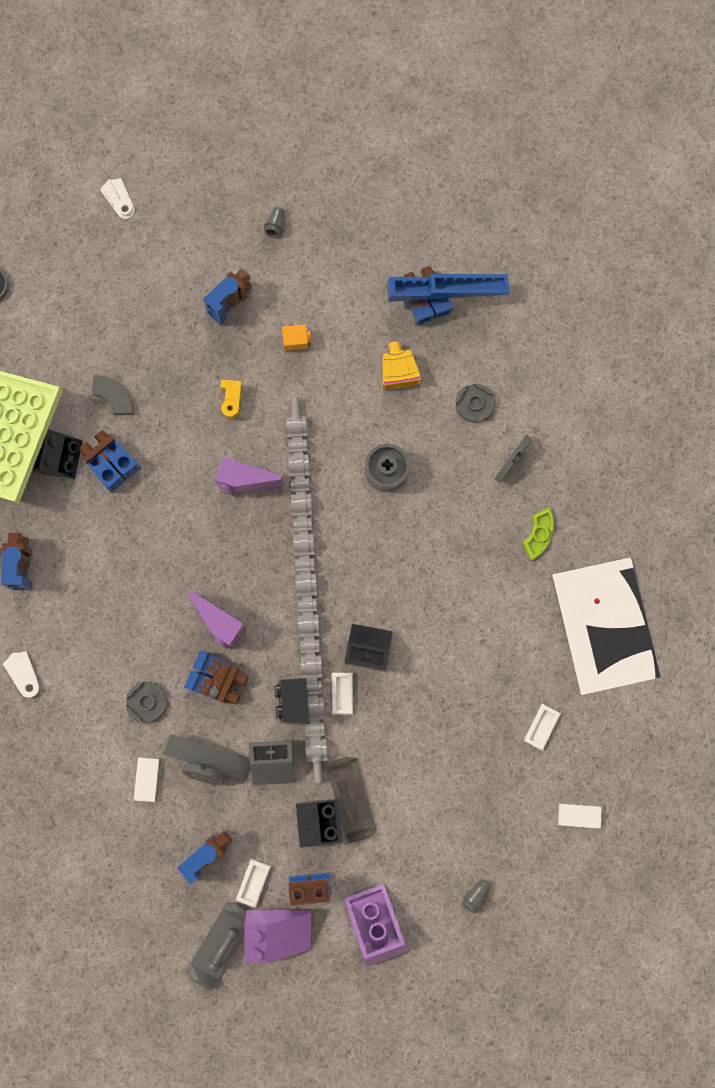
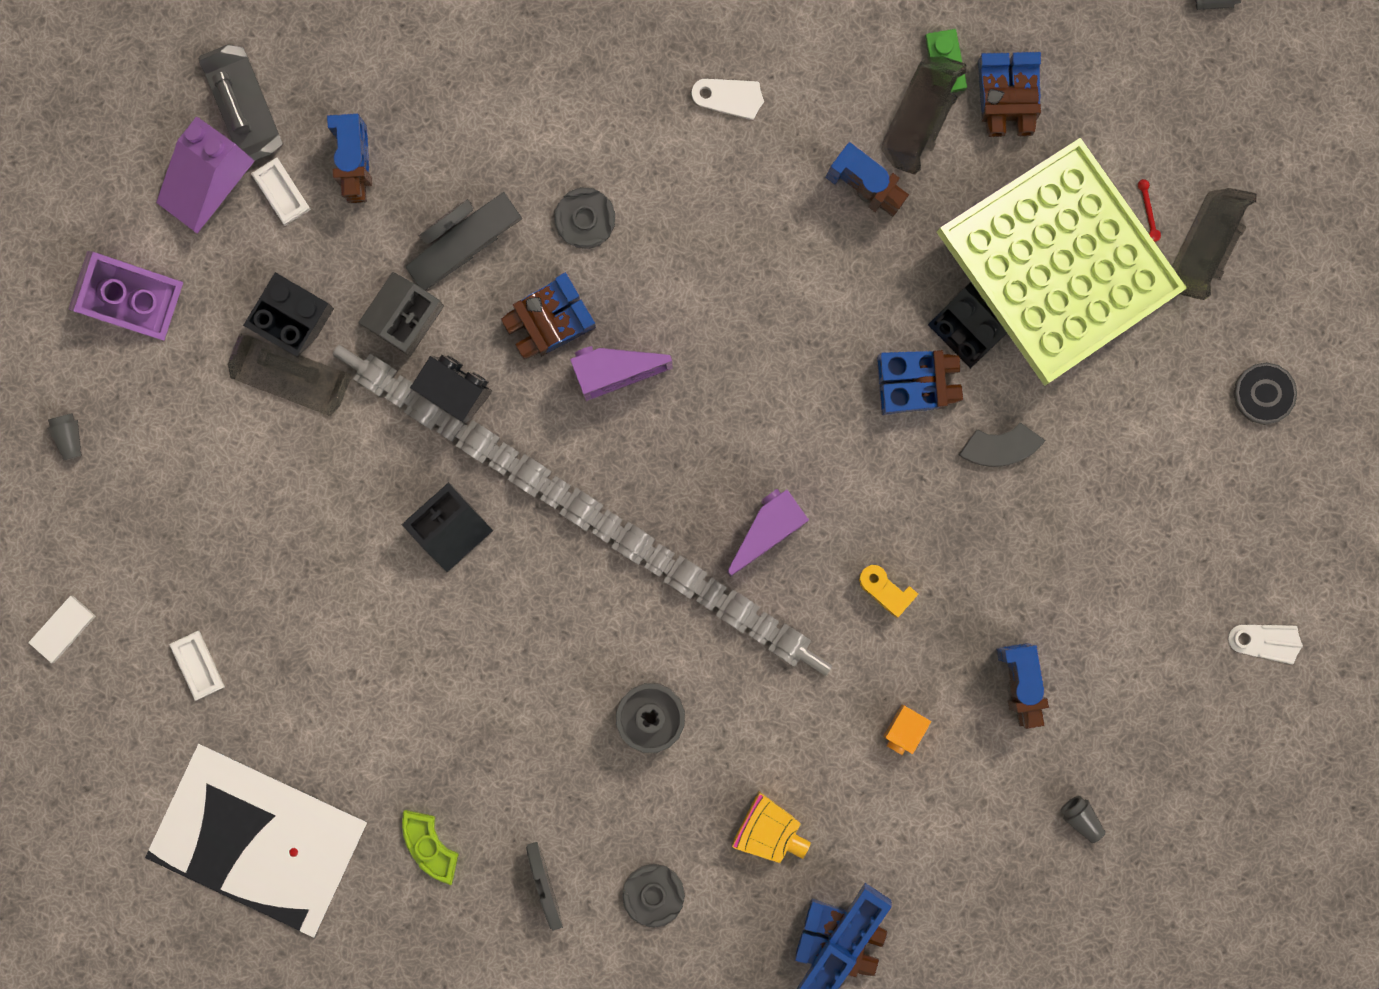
camera: 130 degrees right, 5 degrees up
white tile [134,758,160,802] -> none
reddish brown hips [288,872,331,906] -> none
white tile [332,673,353,715] -> none

